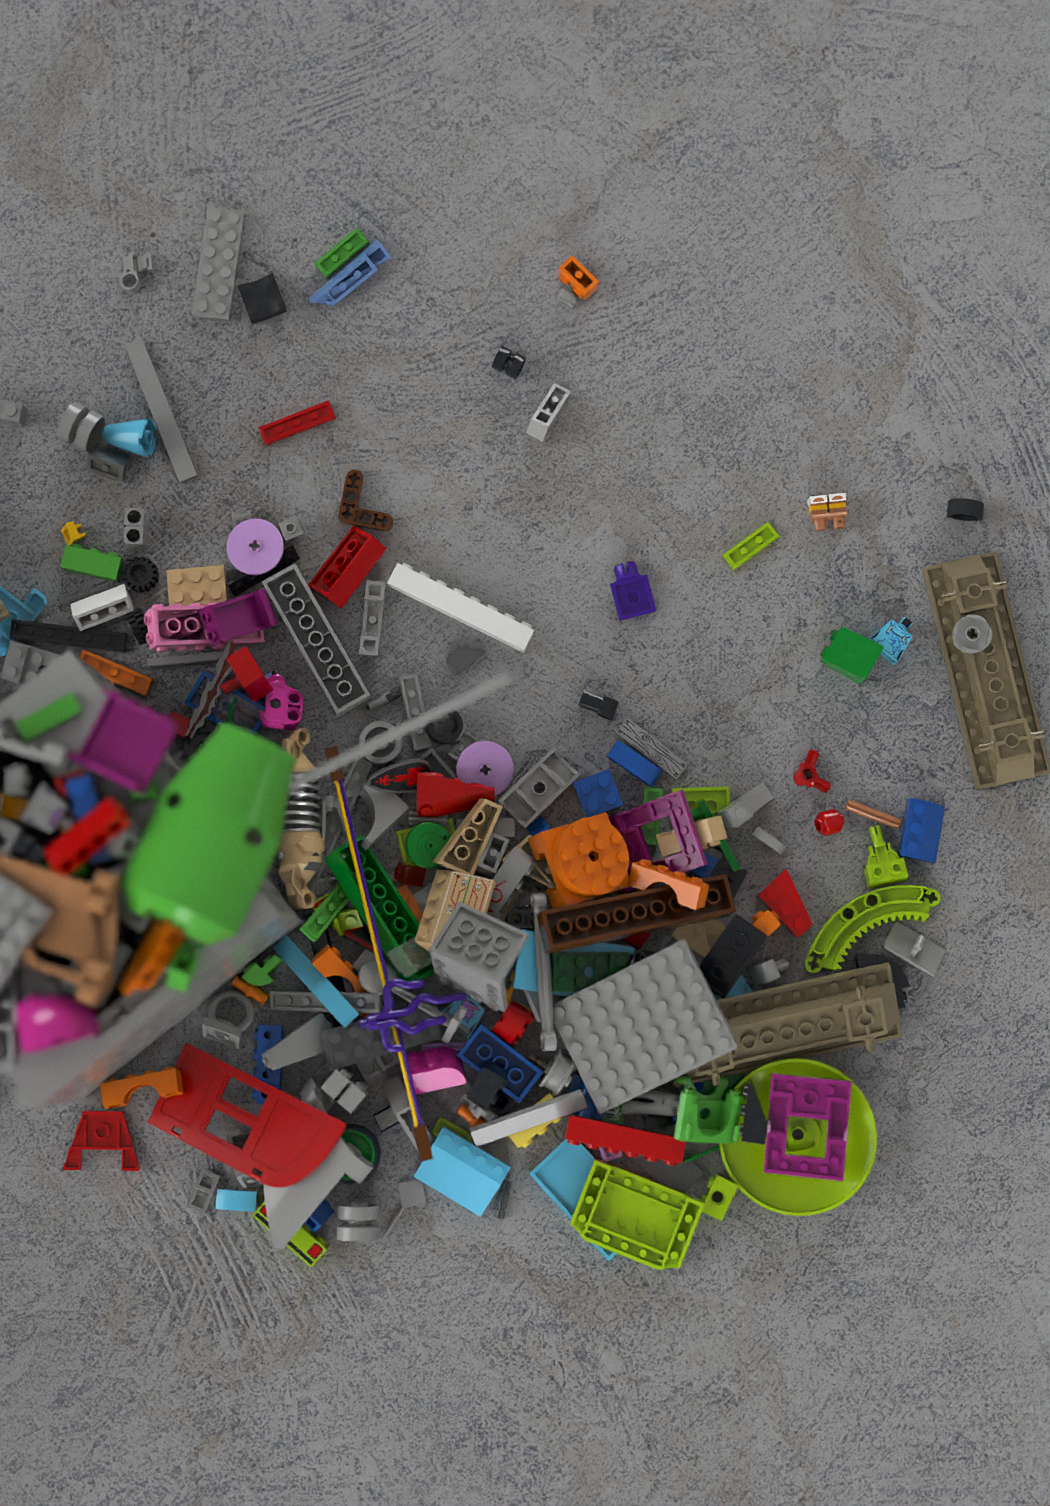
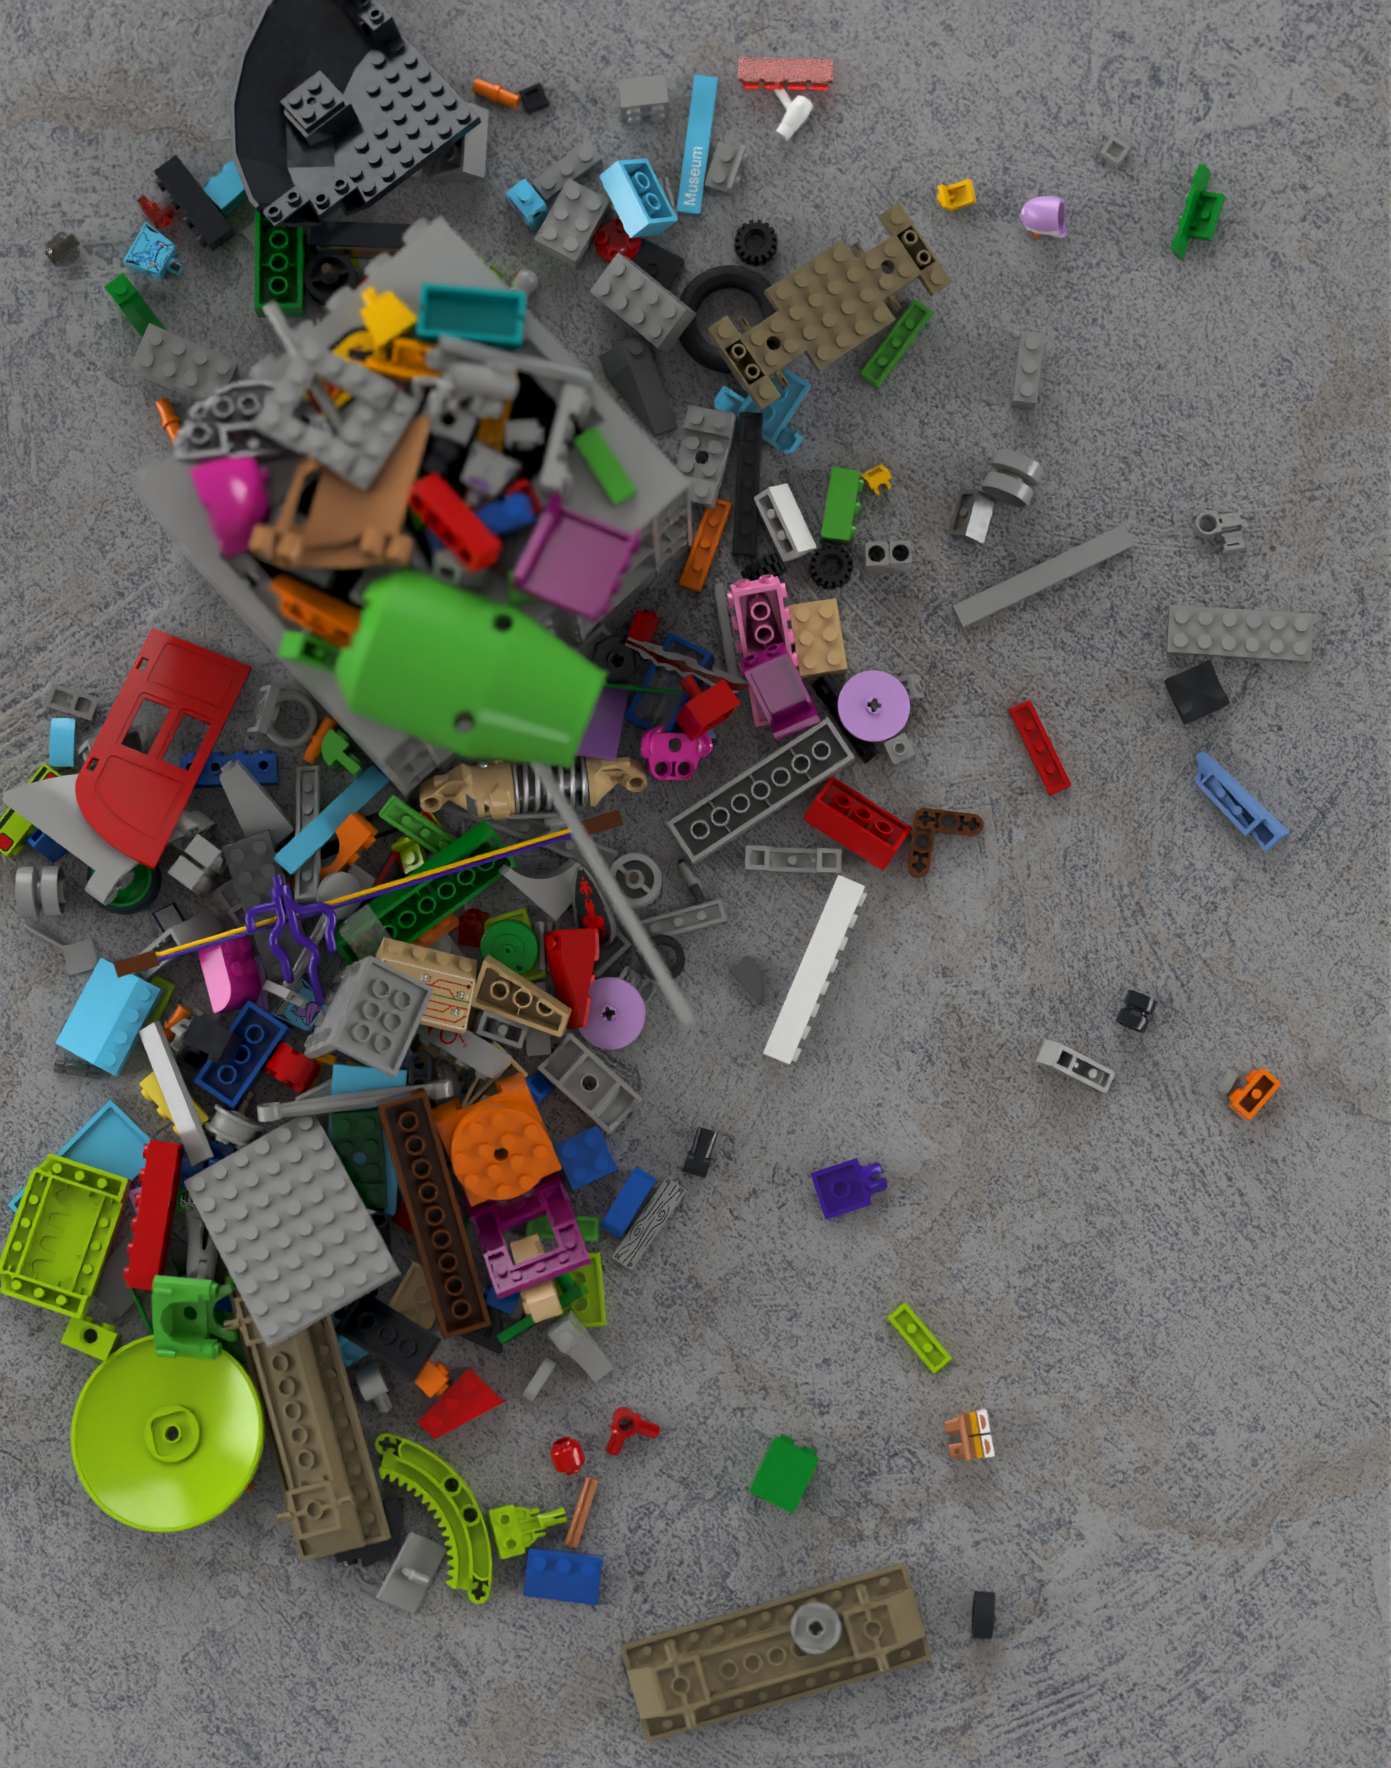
camera: 90 degrees right, 0 degrees up
red wing [63,1111,140,1171] -> none
orange arch [100,1066,184,1110] -> none
medium azure cone [102,419,157,457] -> none
bright green tile [314,228,370,279] -> none
orange arch [628,859,709,910] -> none
black slope [739,1080,768,1145] -> none
magenta piece [764,1073,852,1181] -> none
medium azure torso [869,617,913,665] -> none

